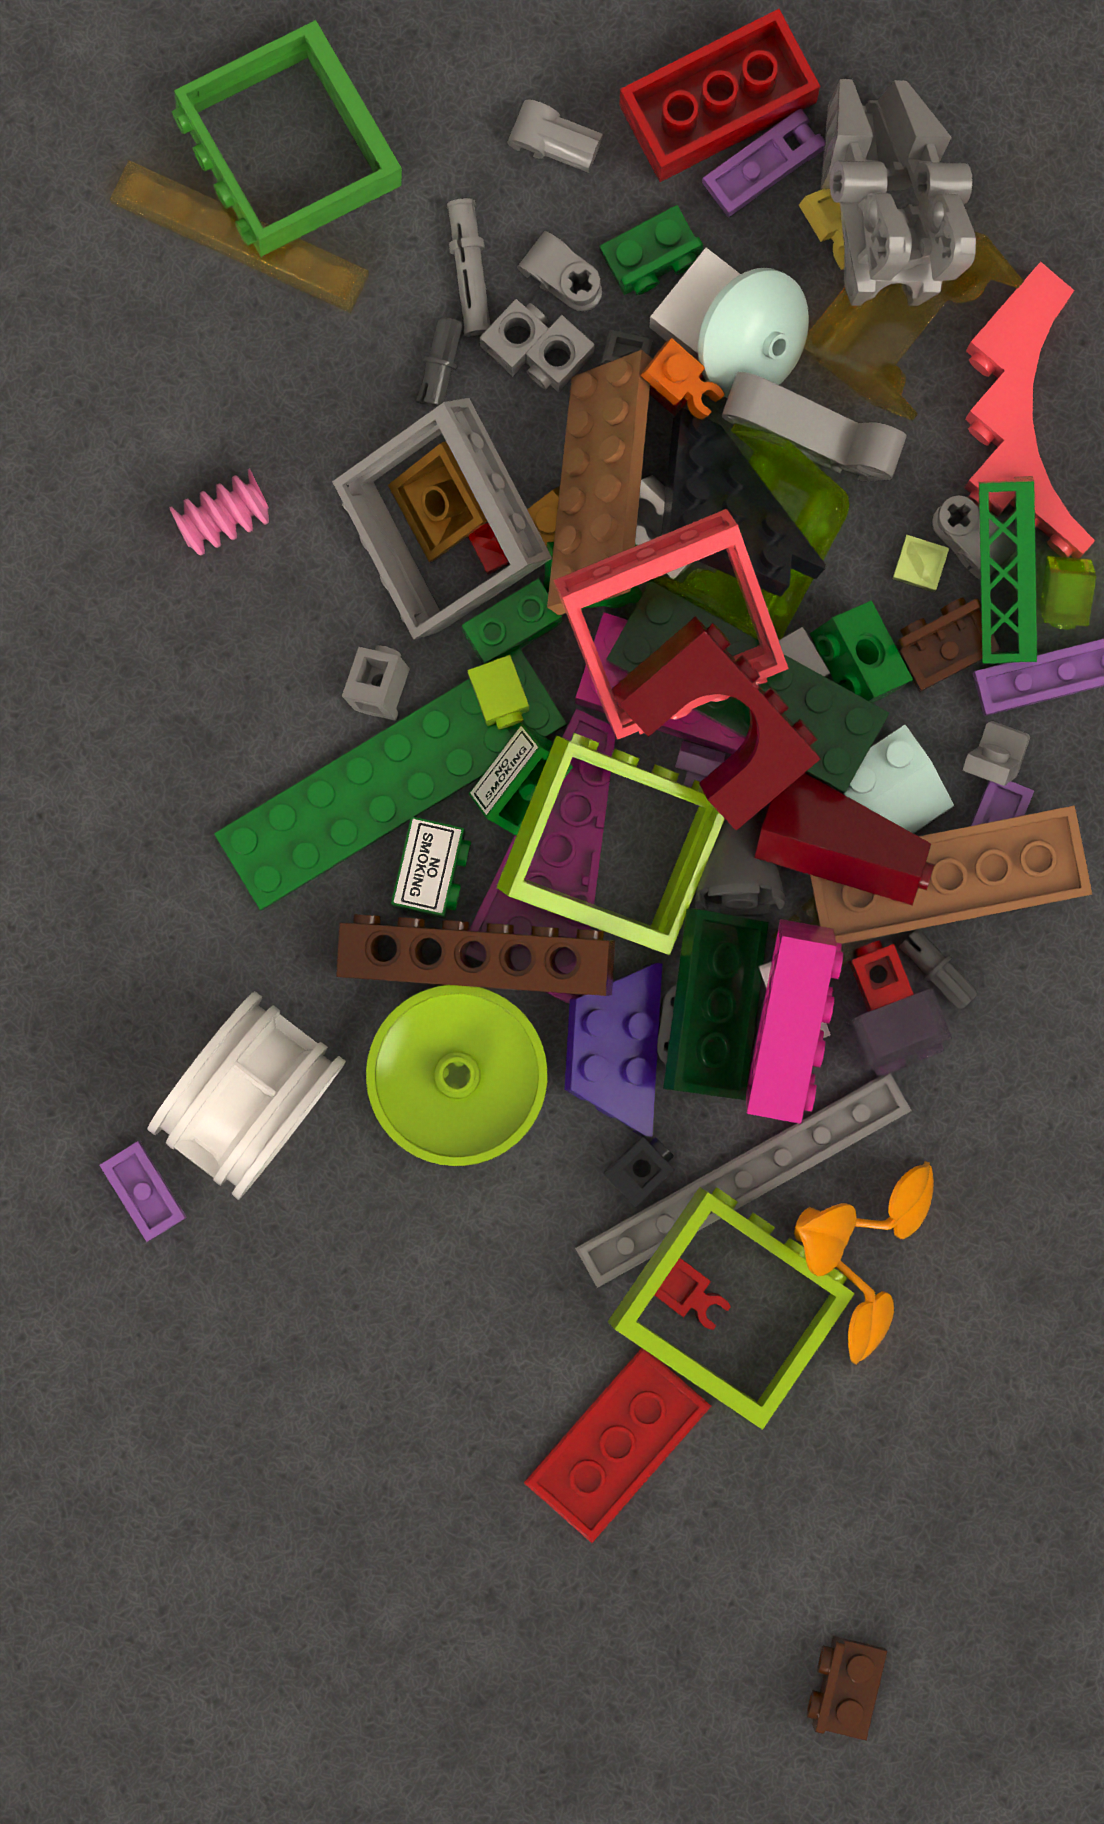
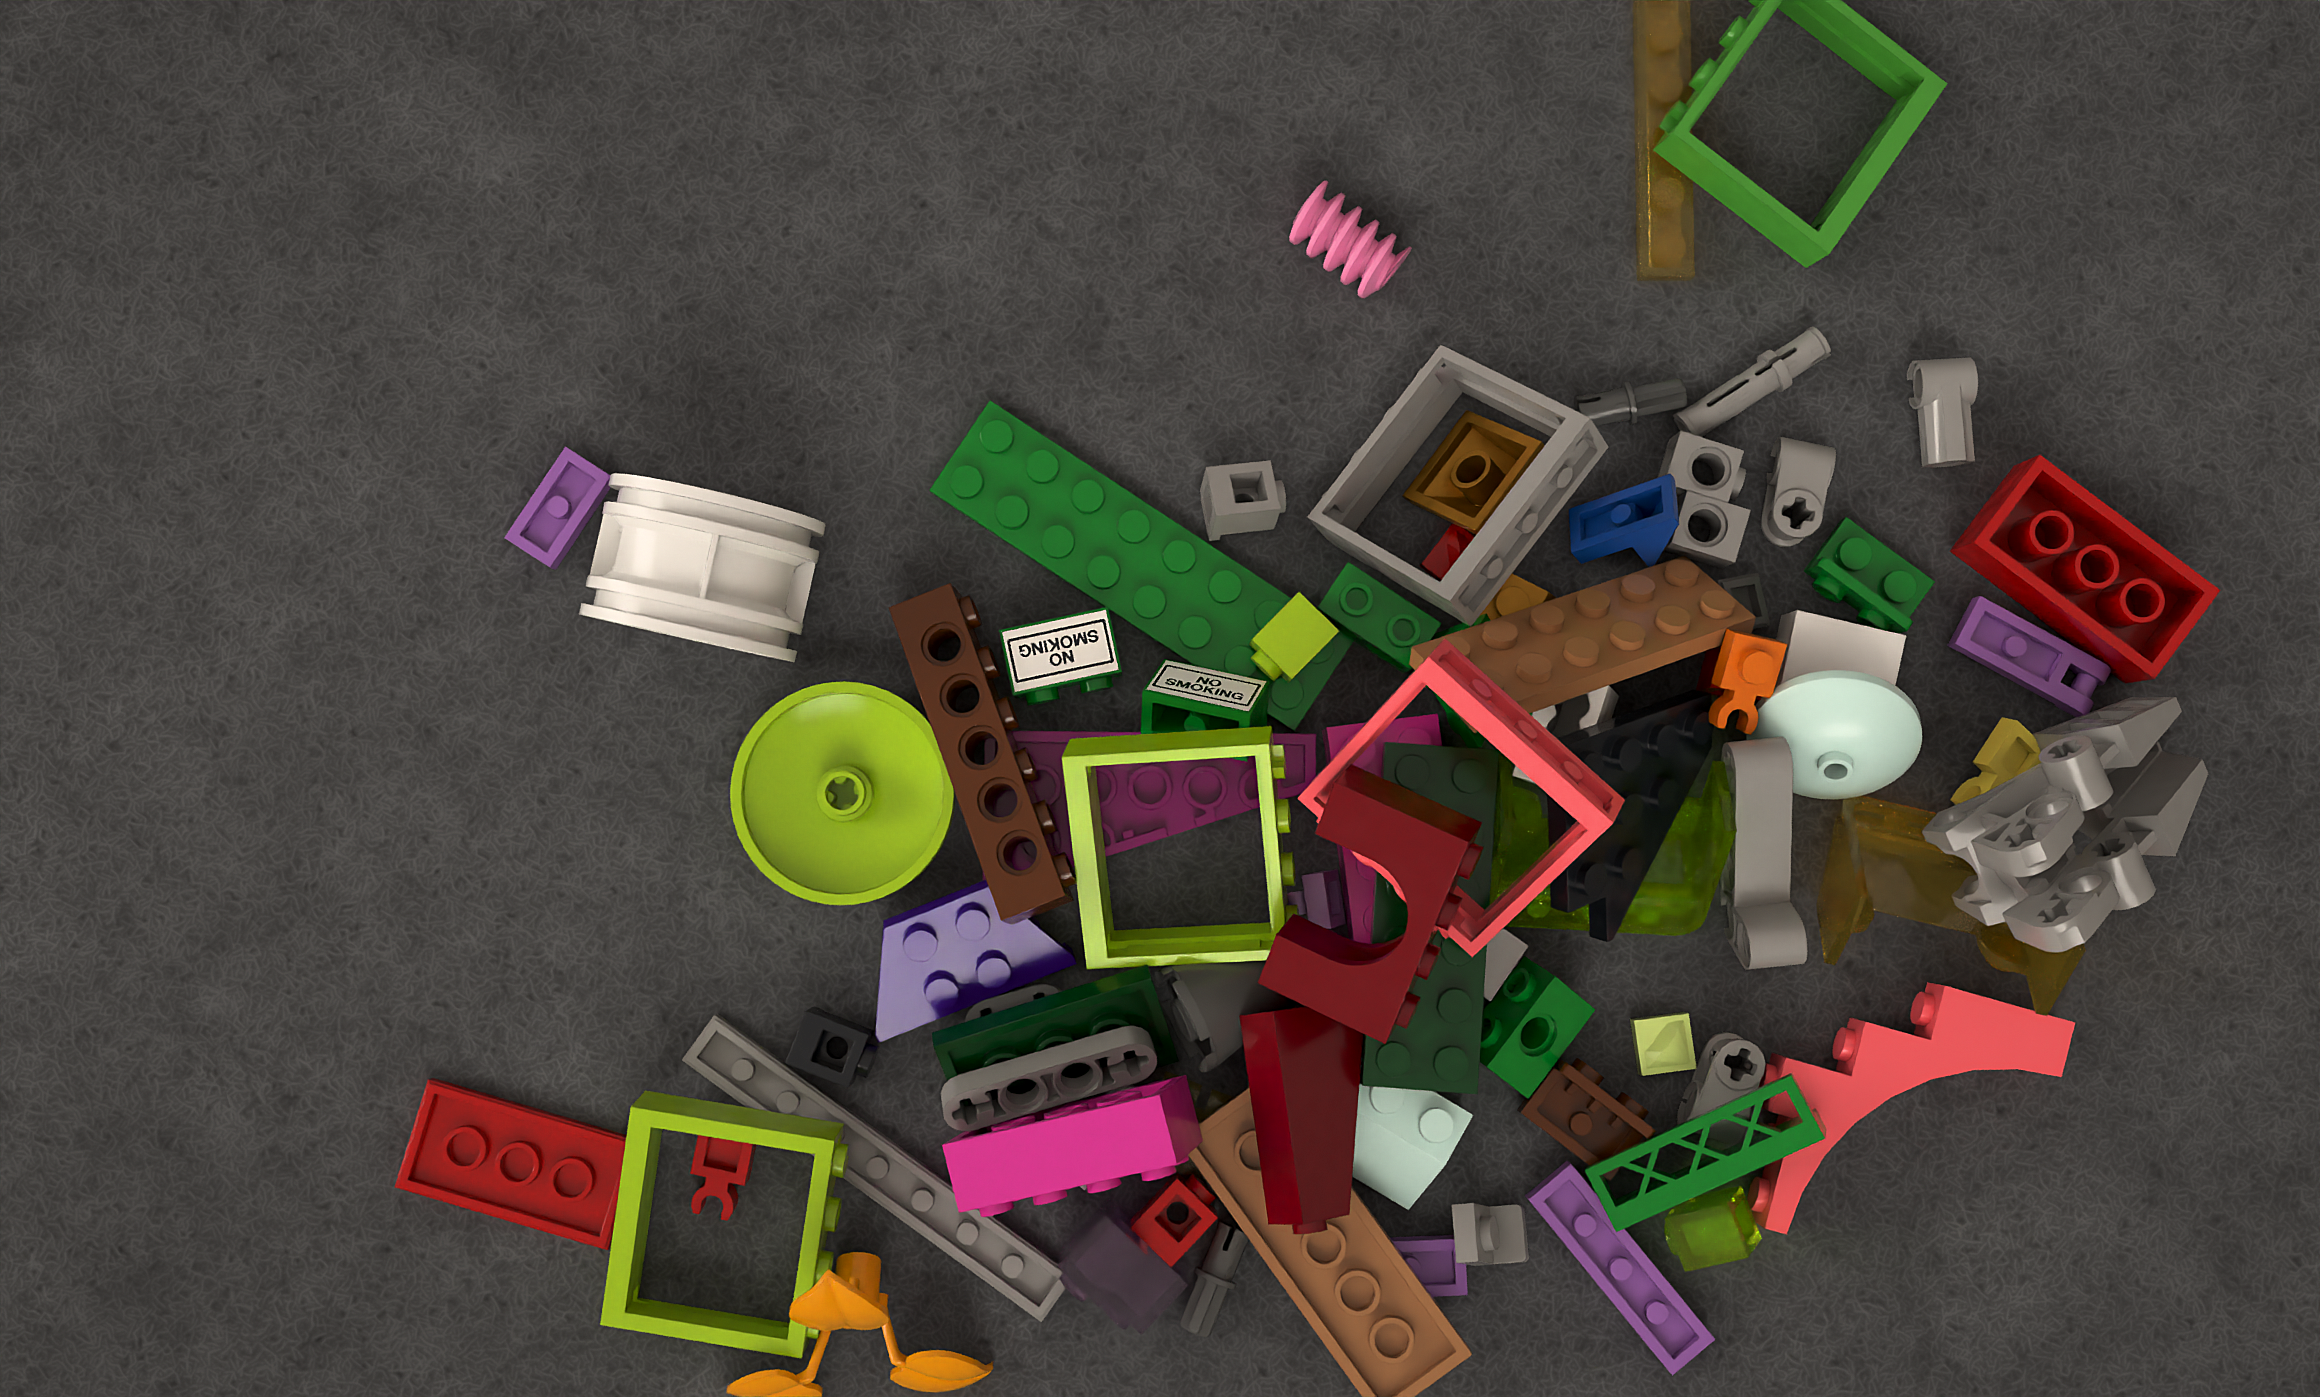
camera: 60 degrees right, 0 degrees up
none -> light grey beam [941,1026,1157,1131]
none -> blue slope [1569,473,1679,567]

